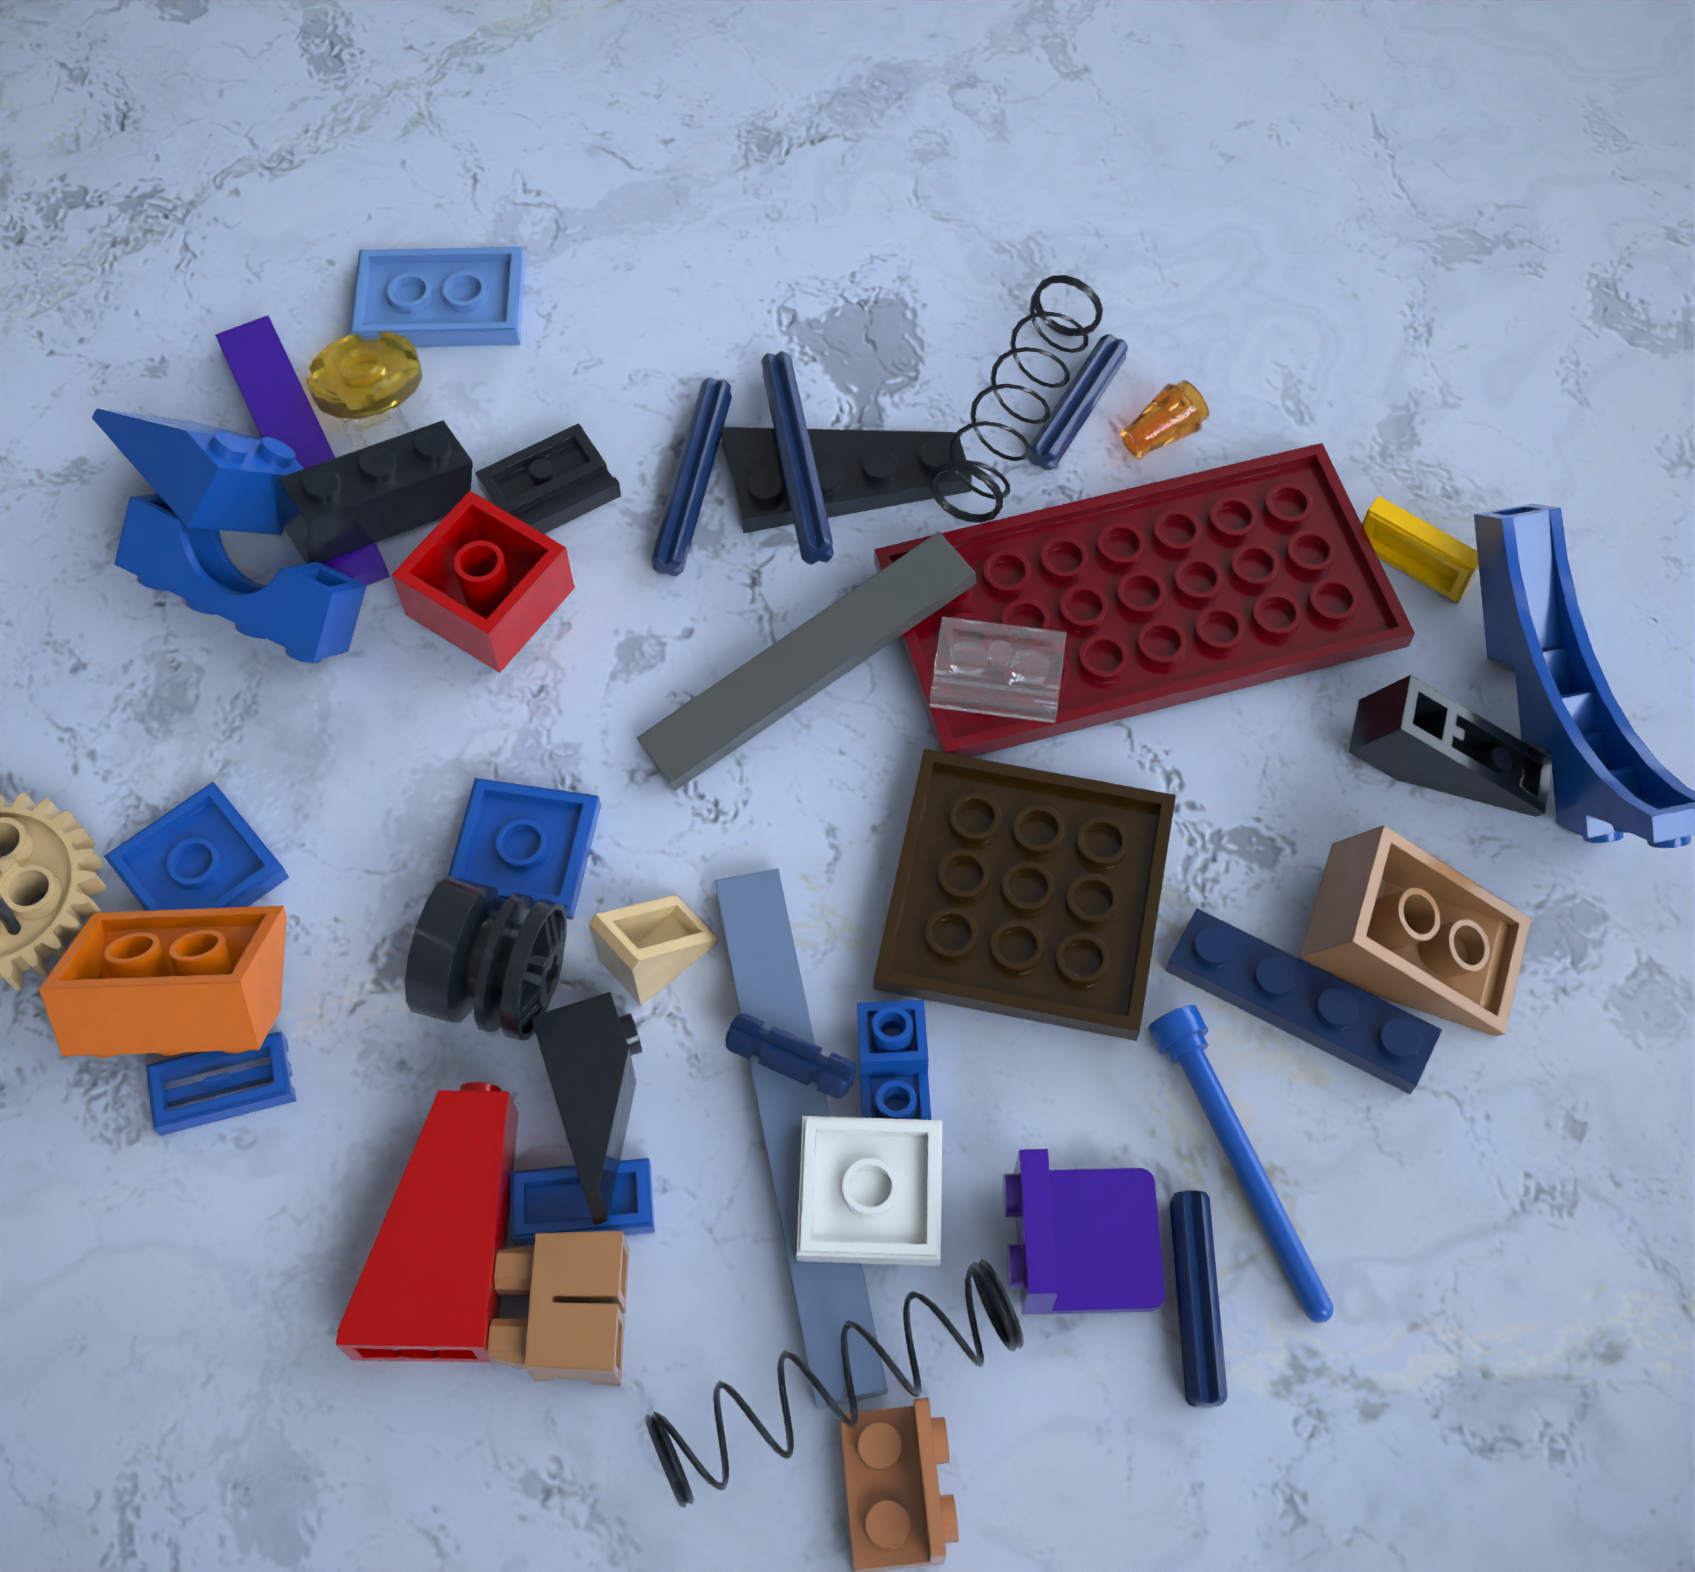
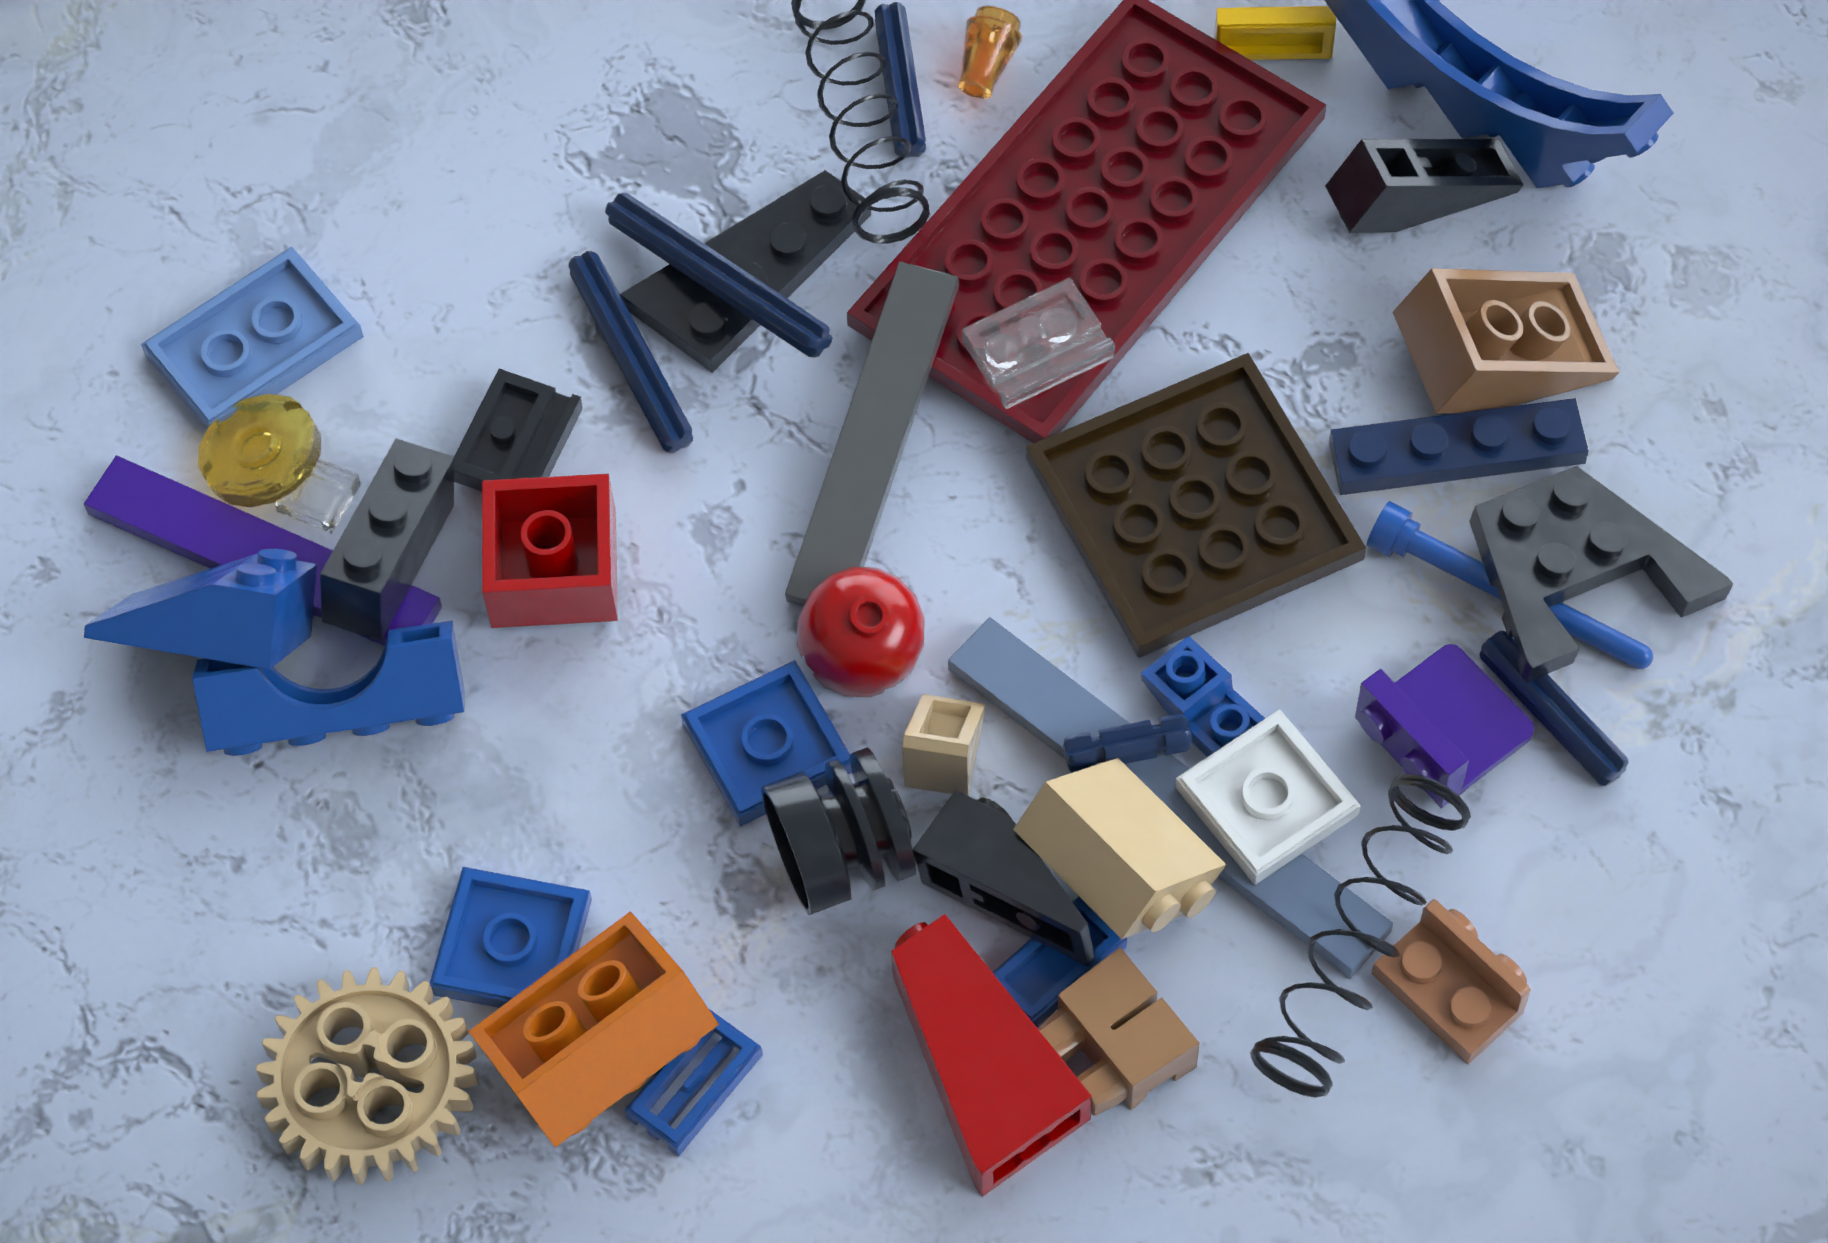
camera: 35 degrees left, 0 degrees up
none -> red cylinder [797,567,925,698]
none -> tan brick [1013,758,1226,939]
none -> wing [1469,466,1733,683]

